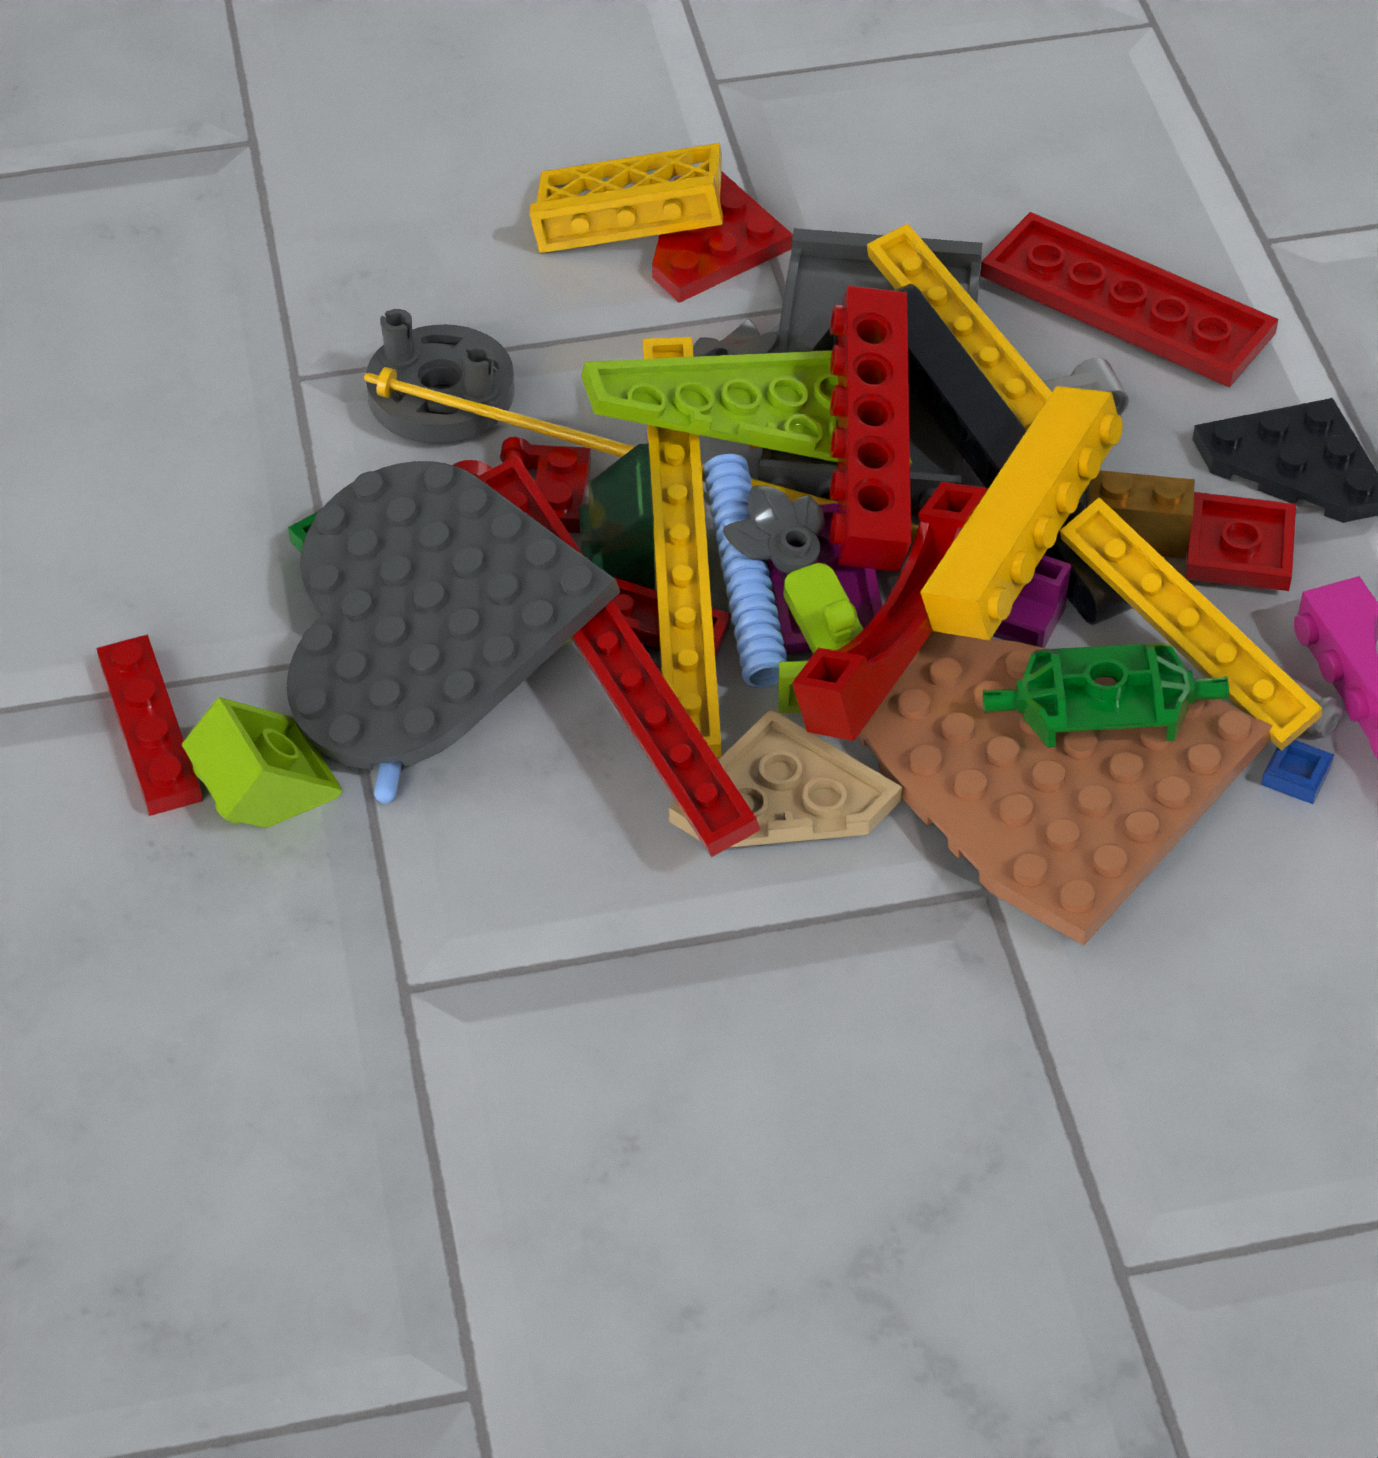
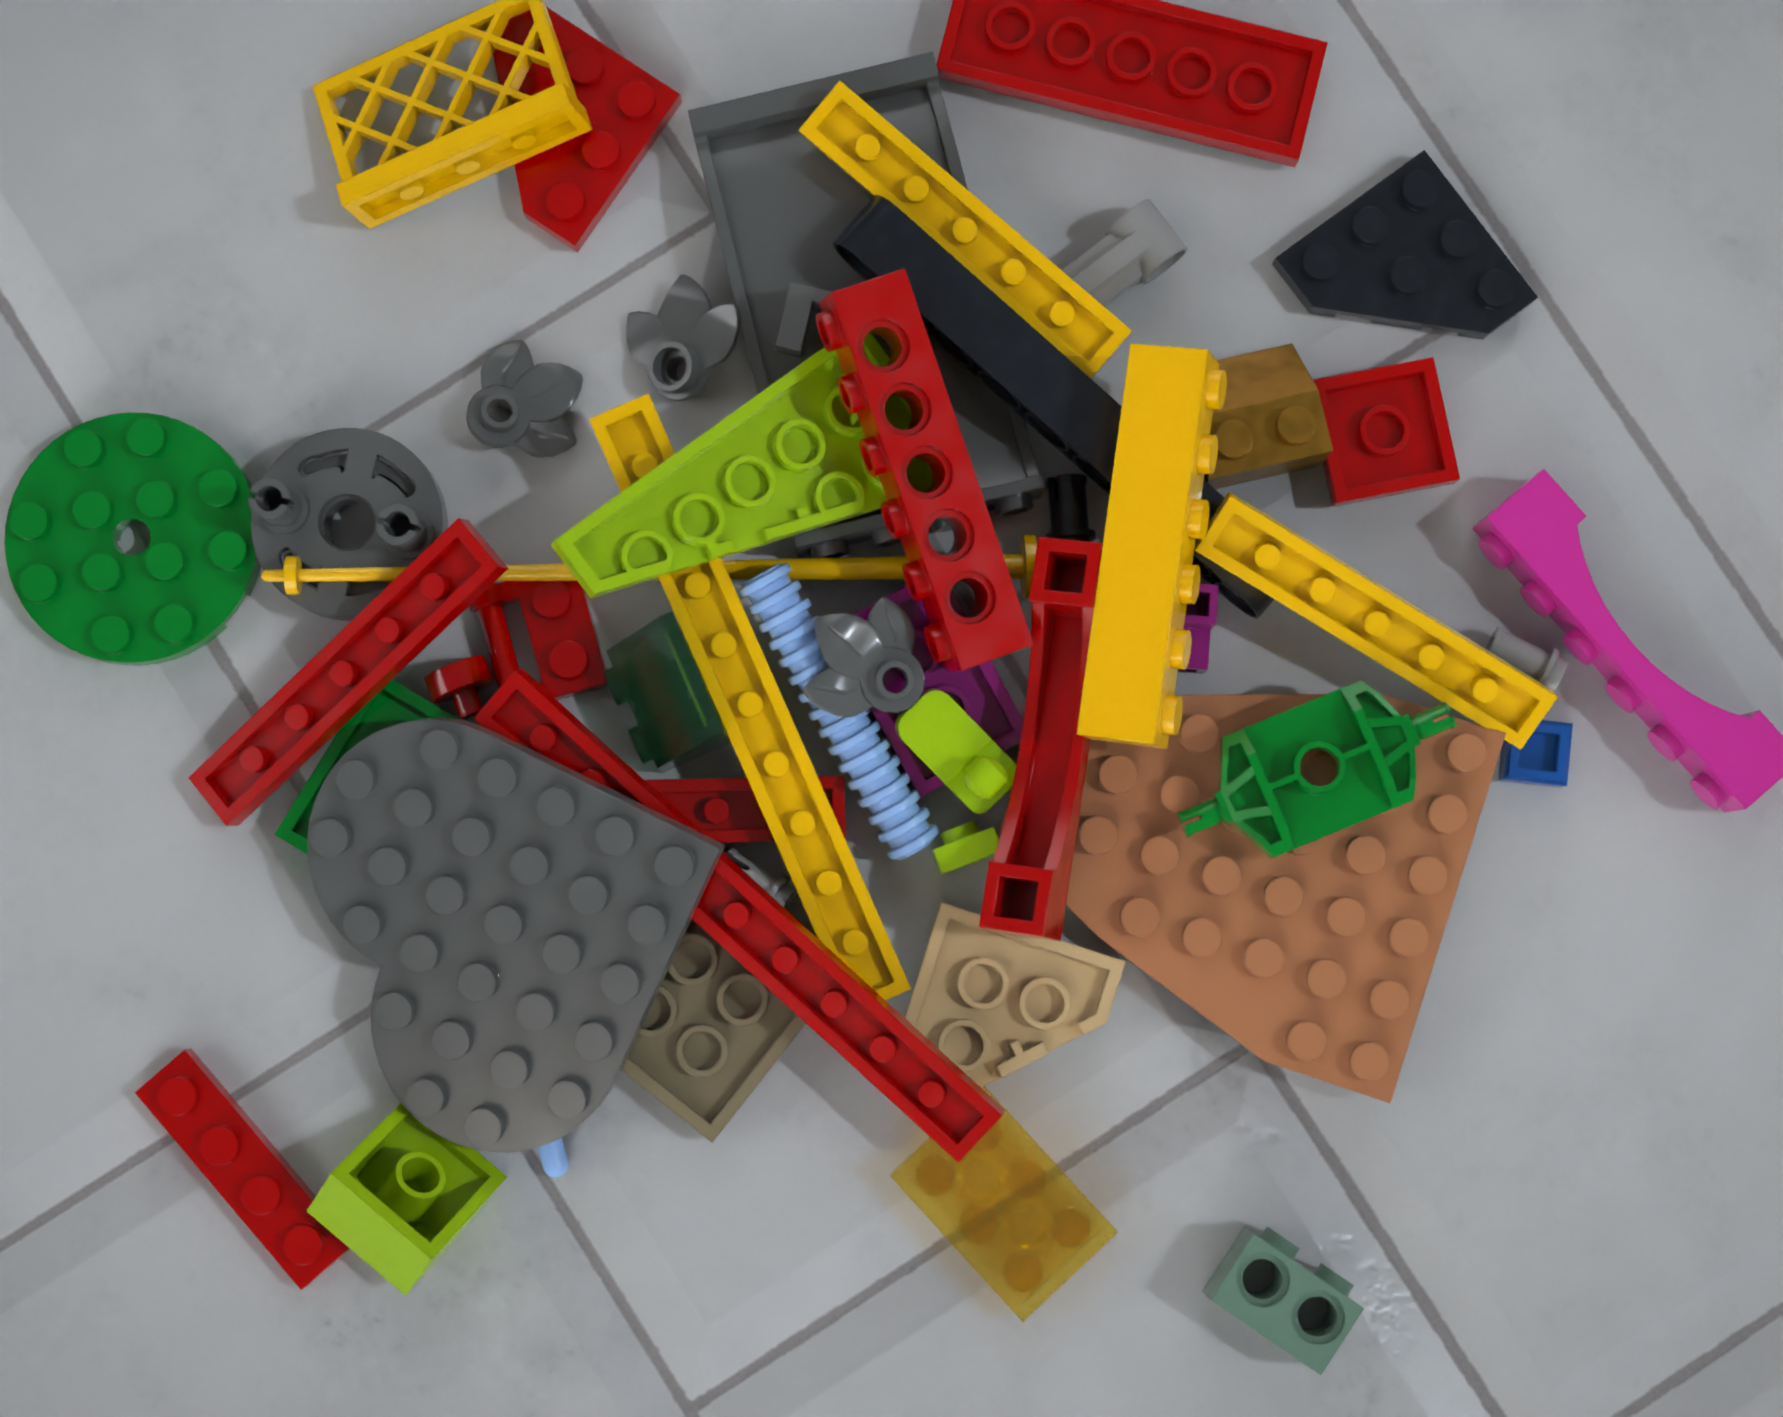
camera: 25 degrees left, 35 degrees up
none -> green plate [4,412,261,666]
none -> red plate [188,518,509,826]
none -> dark grey plate [466,340,583,458]
none -> dark tan plate [622,919,806,1143]
none -> clear yellow plate [890,1086,1118,1322]
none -> sand green brick [1202,1226,1364,1375]

